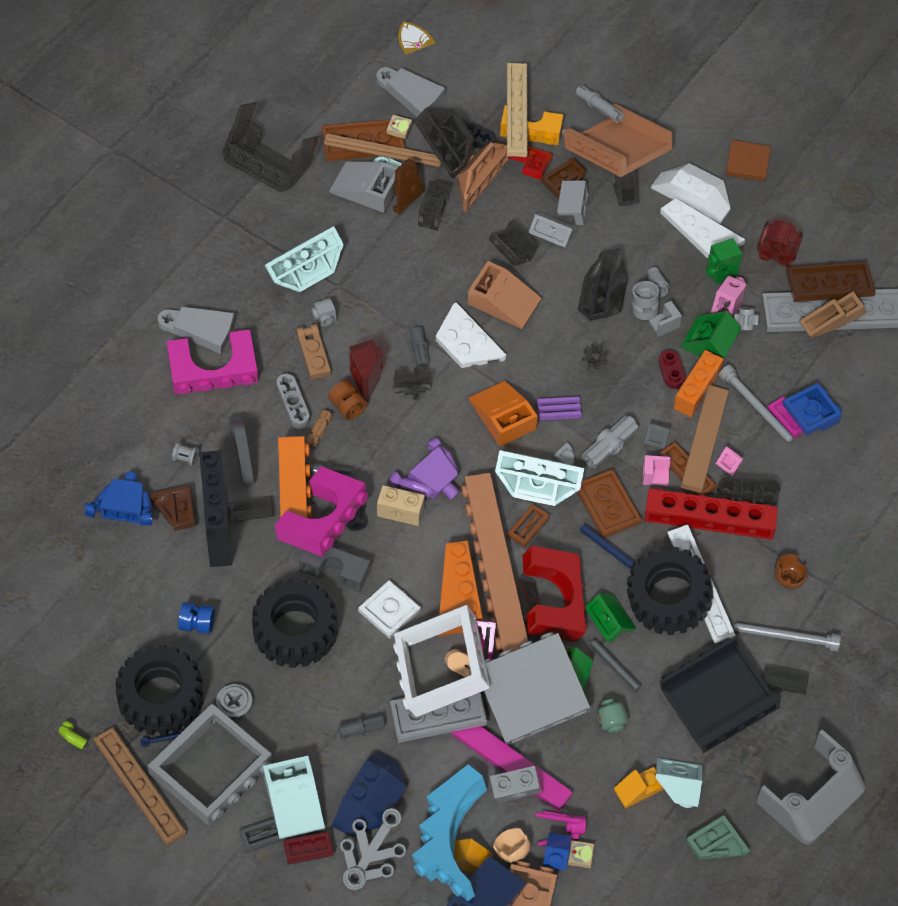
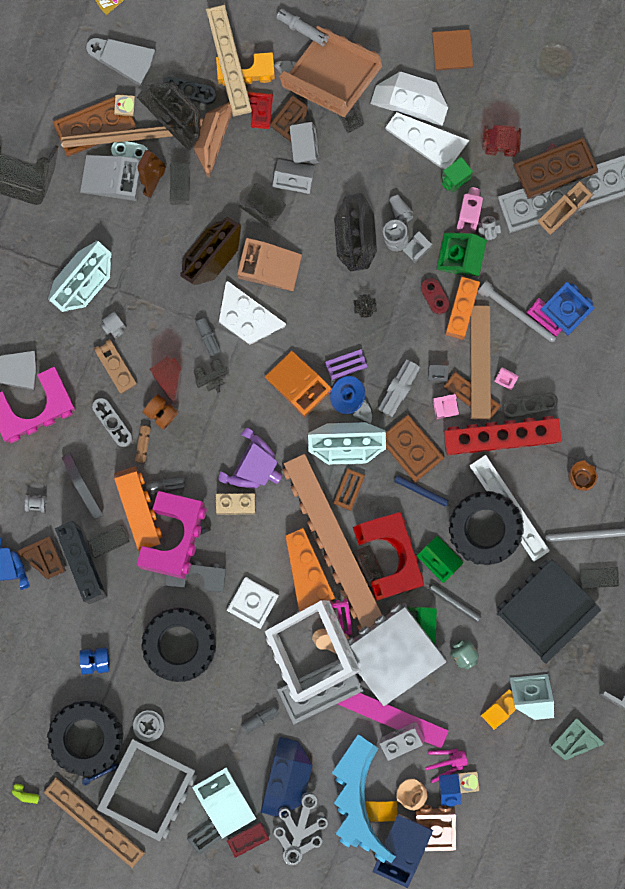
camera: 15 degrees left, 25 degrees up
none -> dark brown wedge [180,217,241,285]
none -> blue dish [330,376,365,414]

